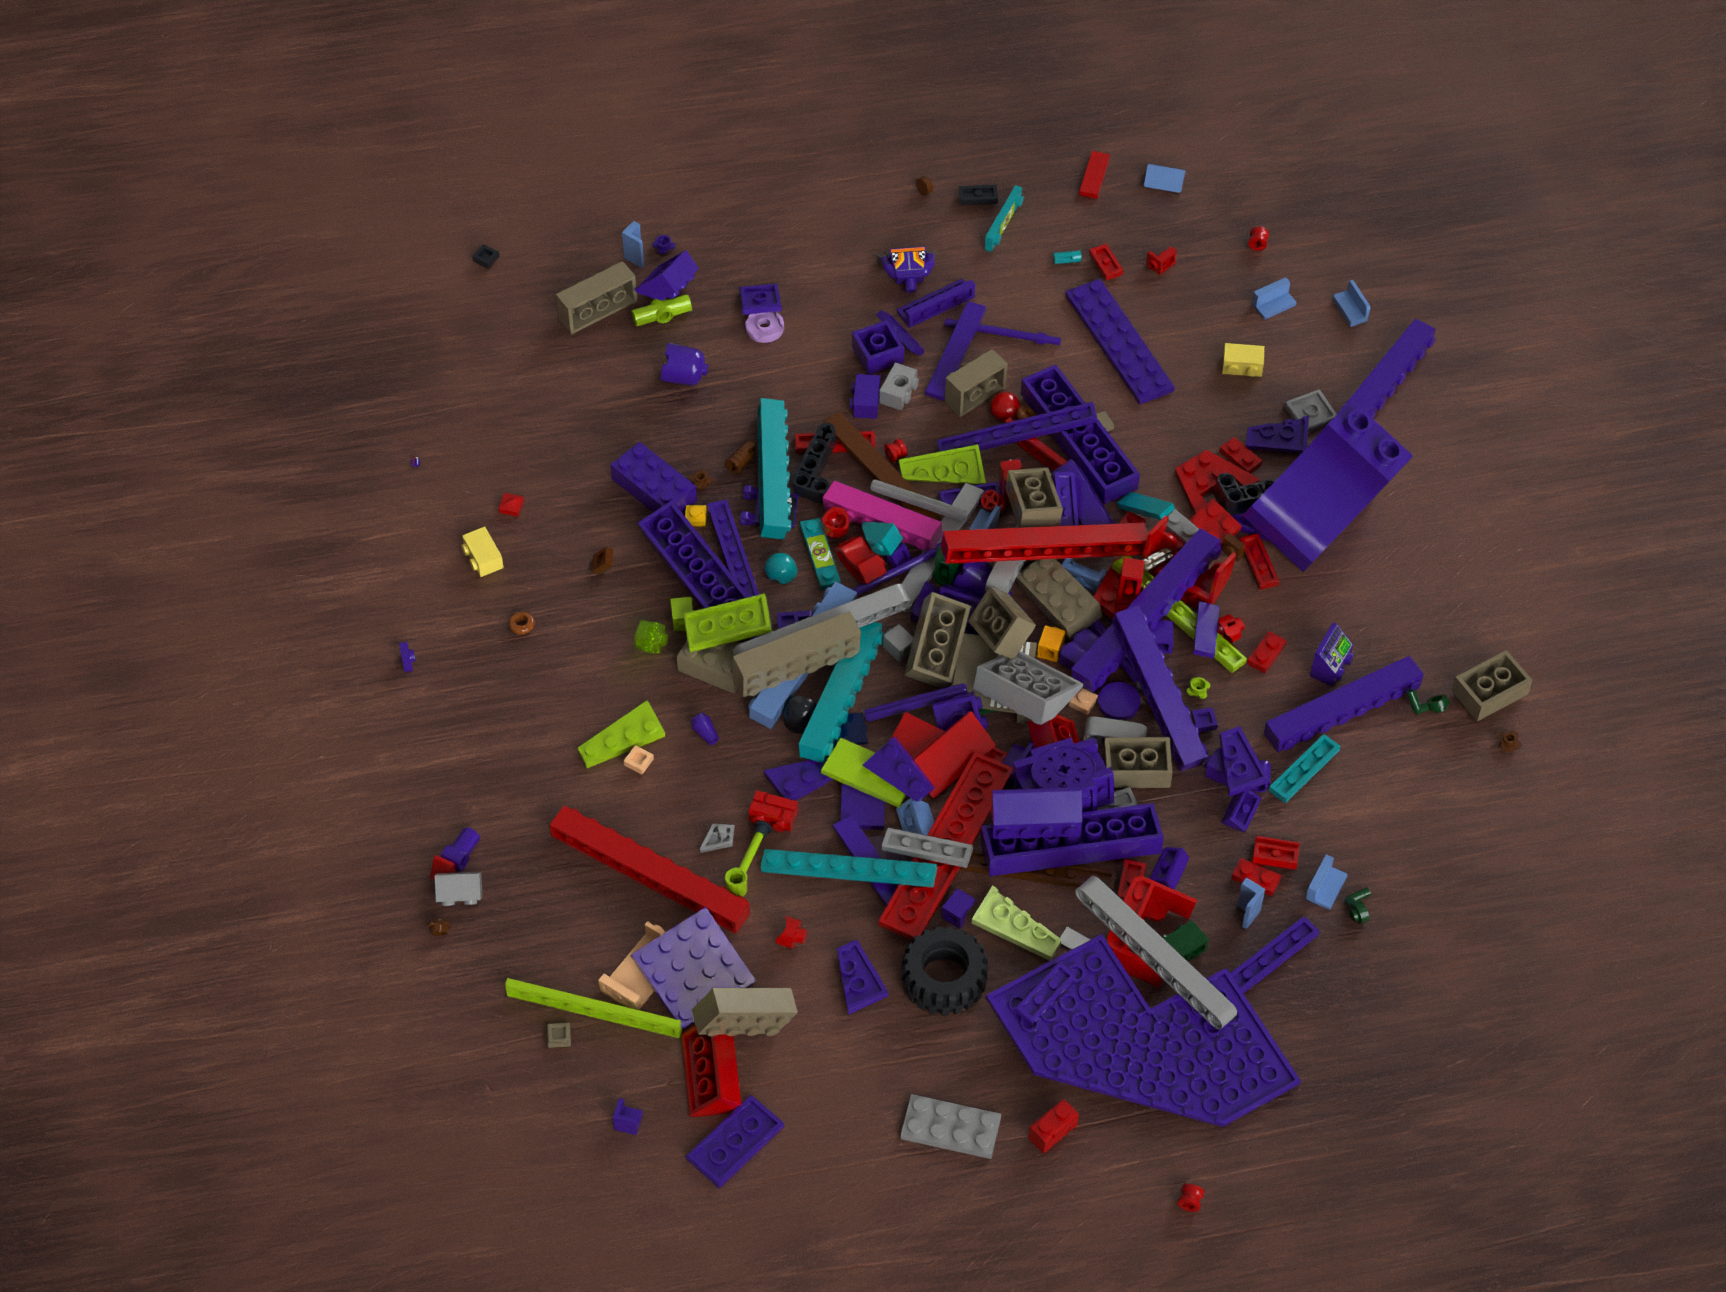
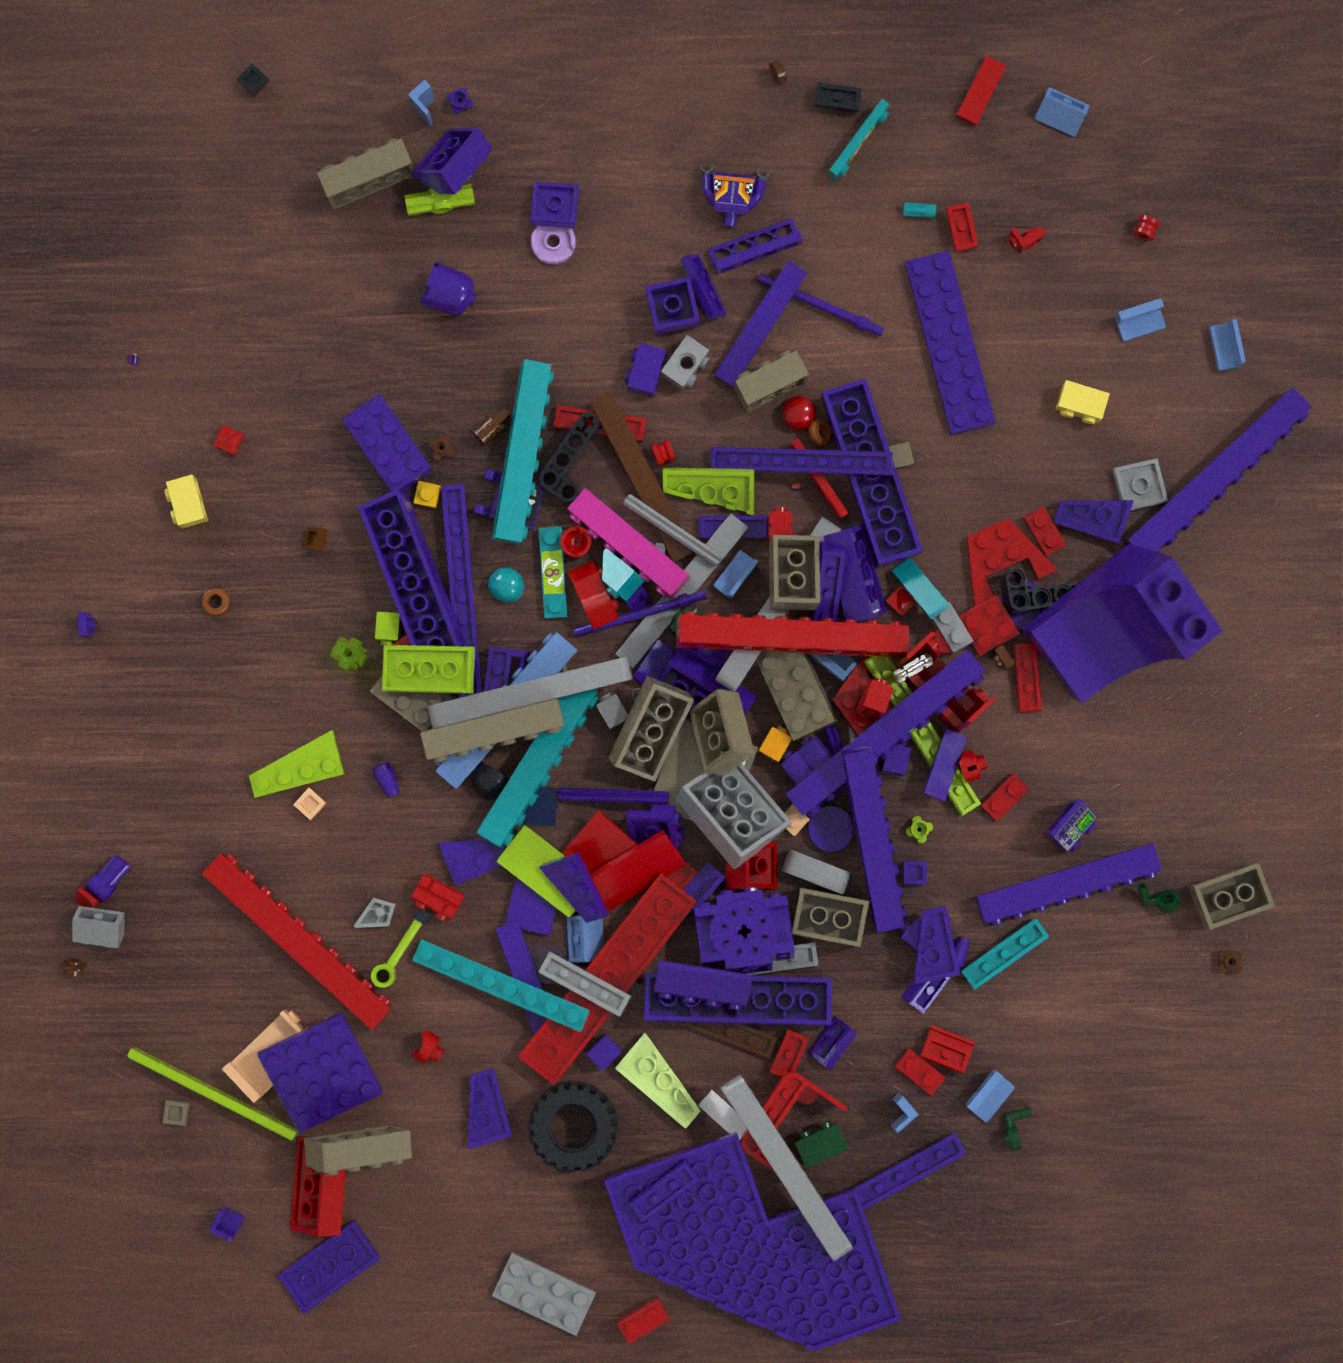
camera: 10 degrees right, 30 degrees up
red wheel [981,490,1006,513] -> none

